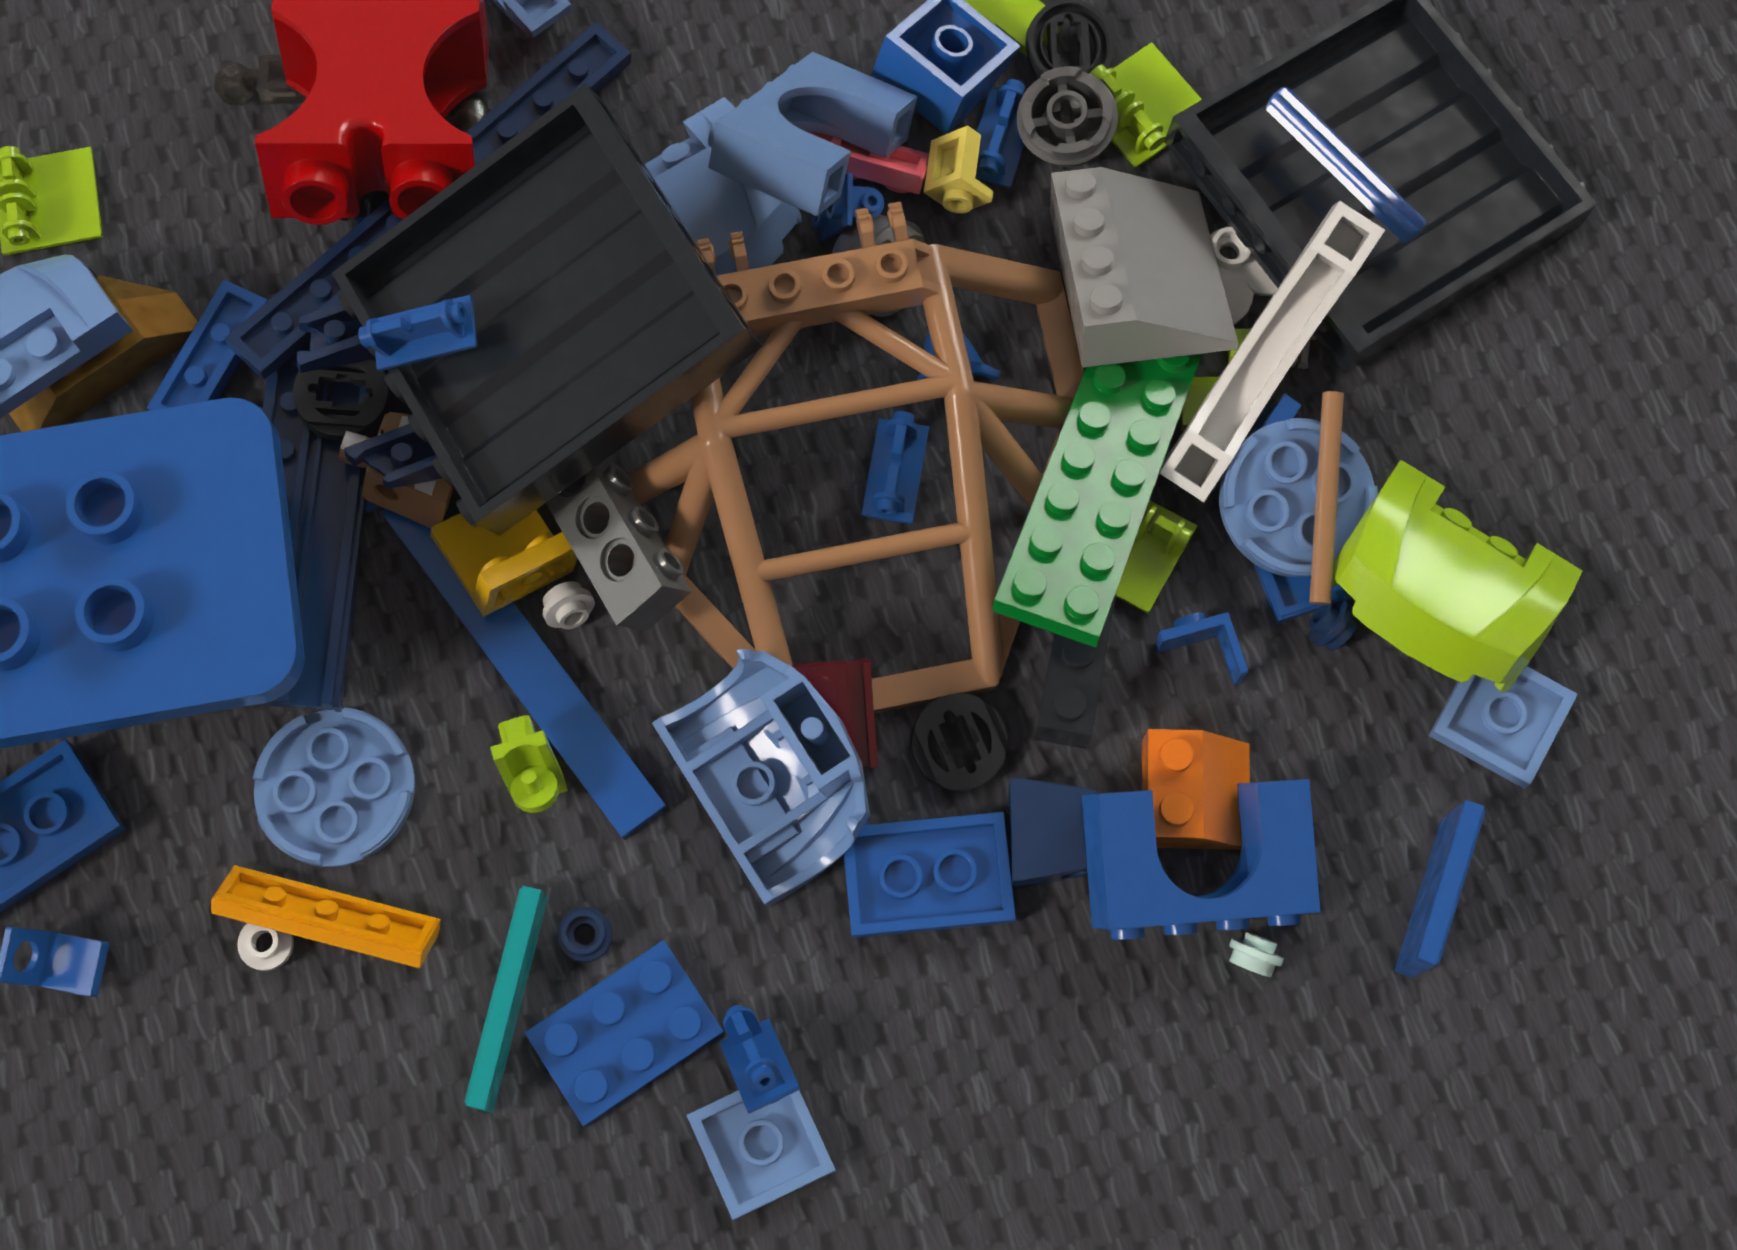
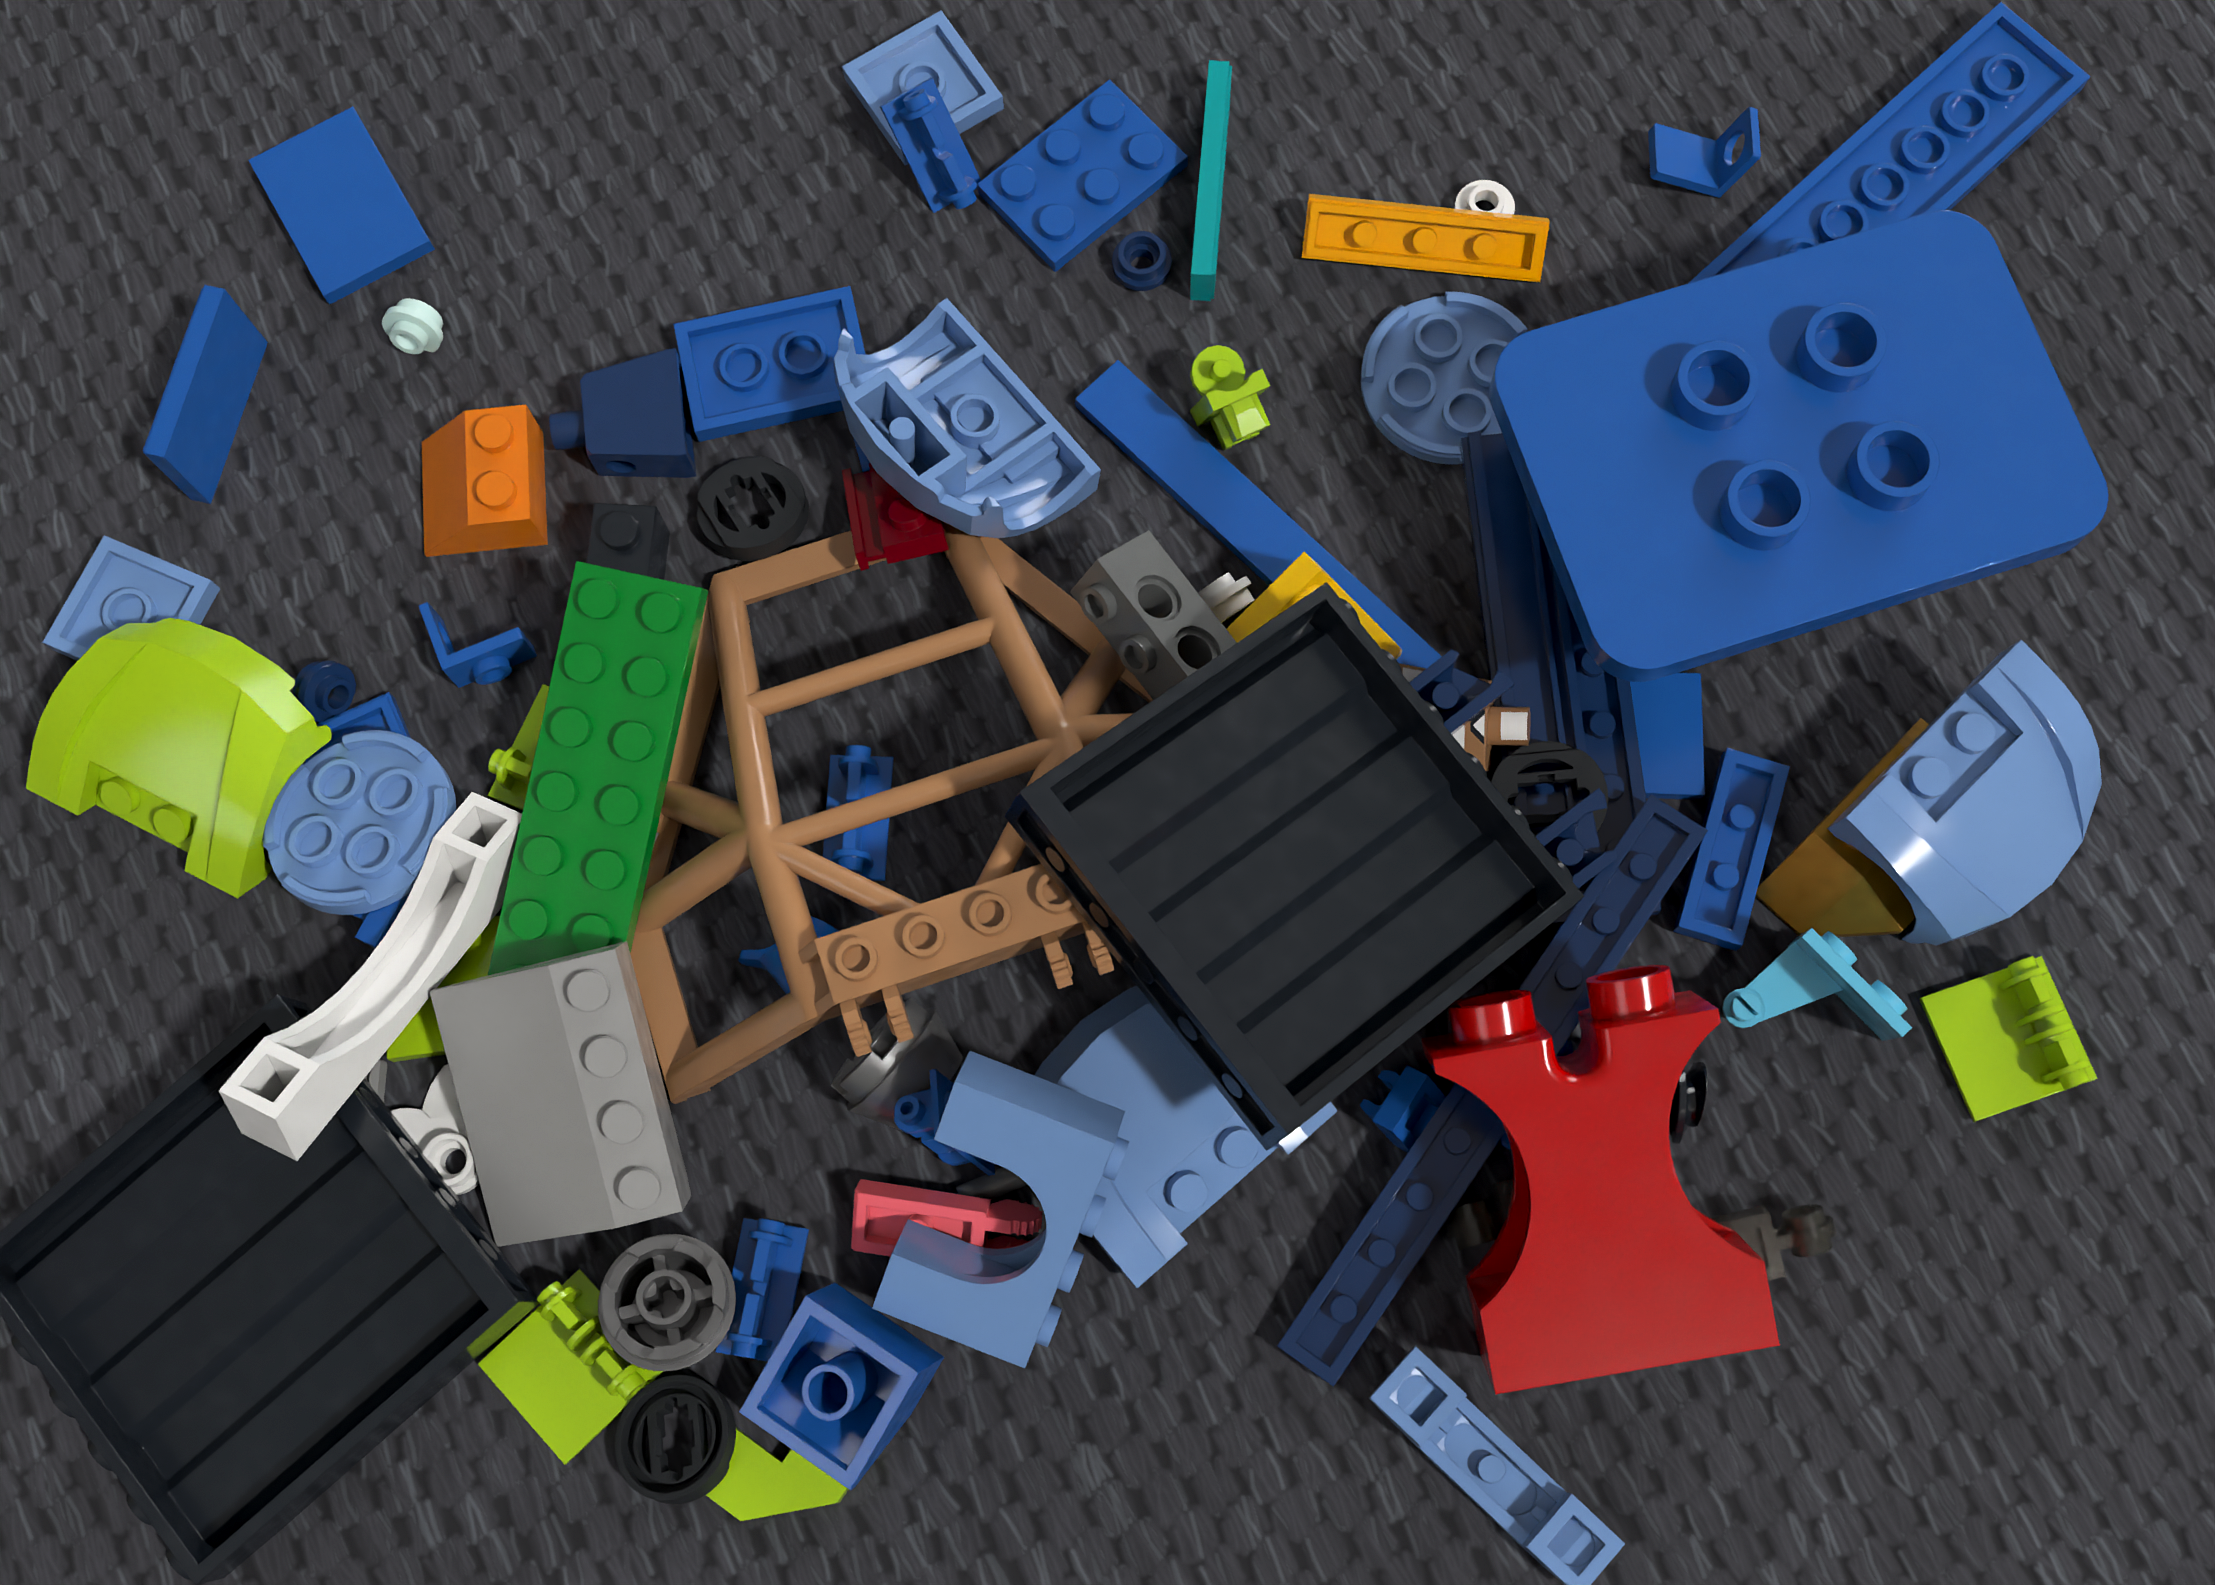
camera: 175 degrees right, 0 degrees up
blue hinge [358,295,477,371] -> none
light yellow bracket [924,125,993,213] -> none
blue arch [1082,779,1320,940] -> none
axle [1266,87,1426,243] -> none
medium nougat bar [1309,391,1344,605] -> none
none -> blue tile [248,106,435,305]
none -> medium azure plate [1722,928,1912,1041]

